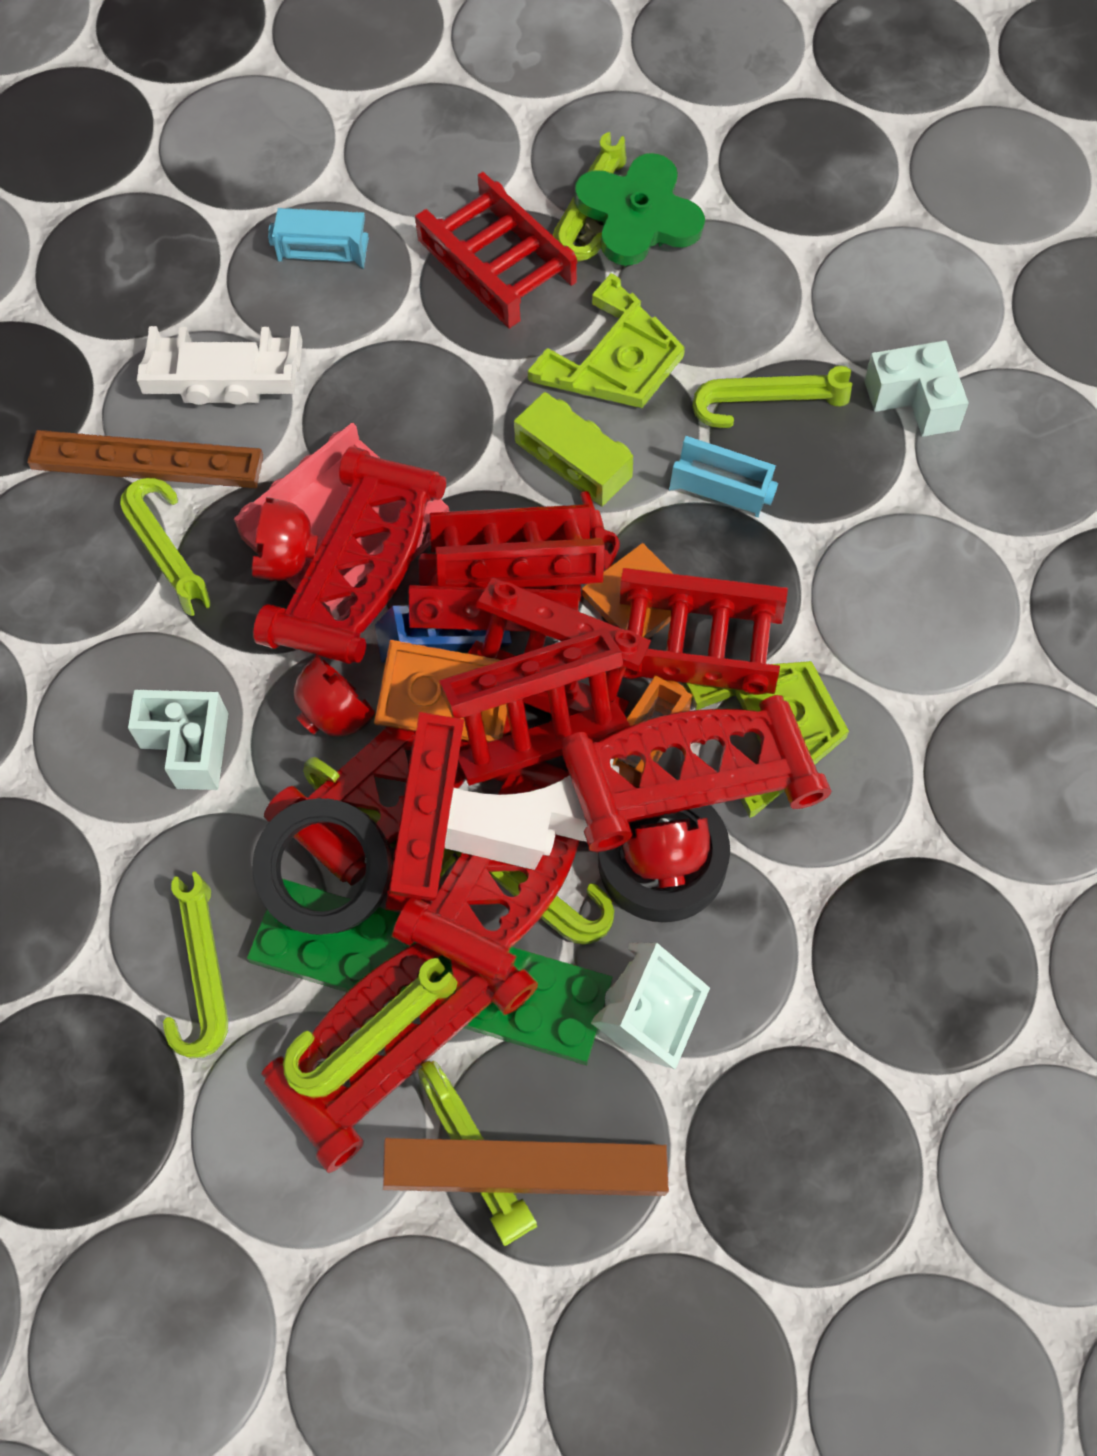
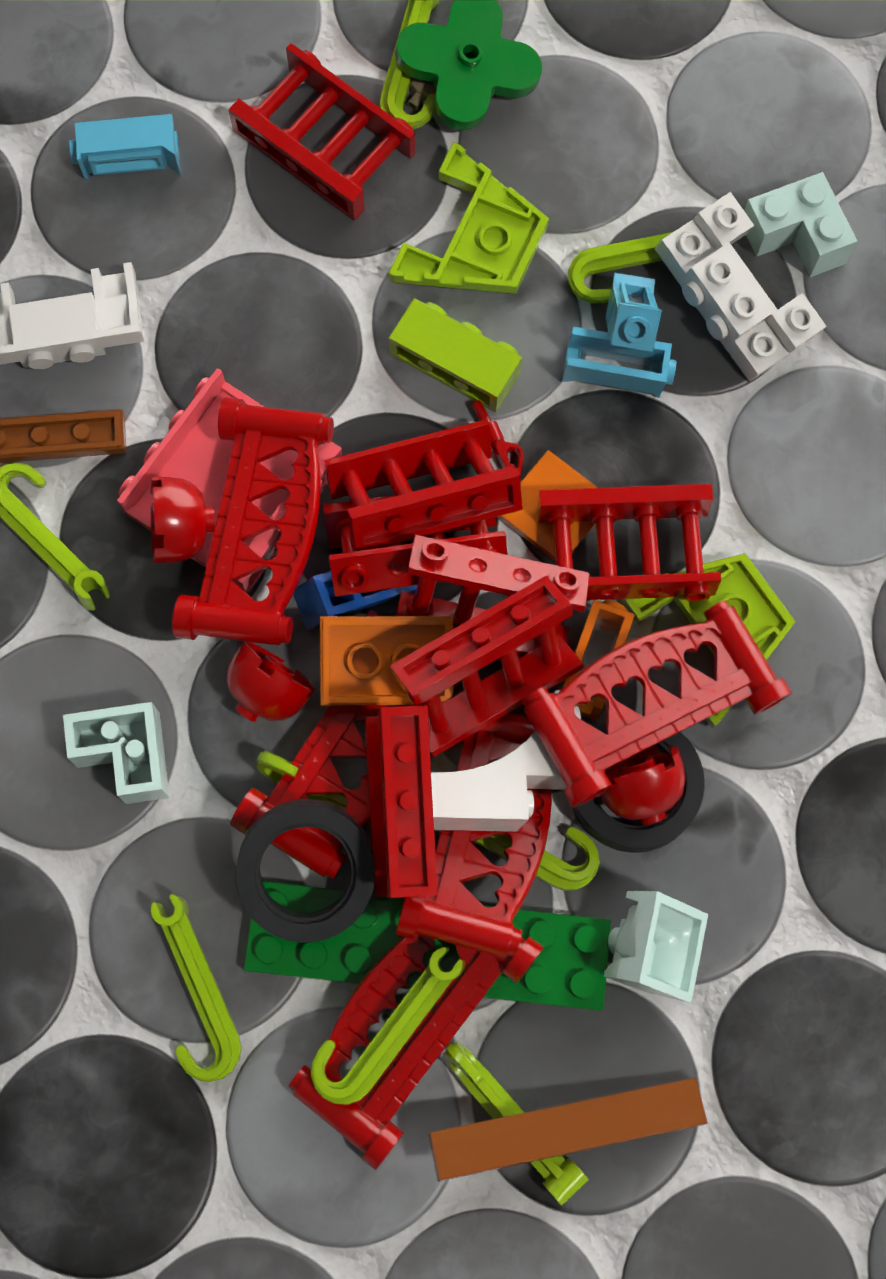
camera: 15 degrees left, 10 degrees up
none -> medium azure window [605,273,662,352]
none -> white bracket [655,192,827,382]

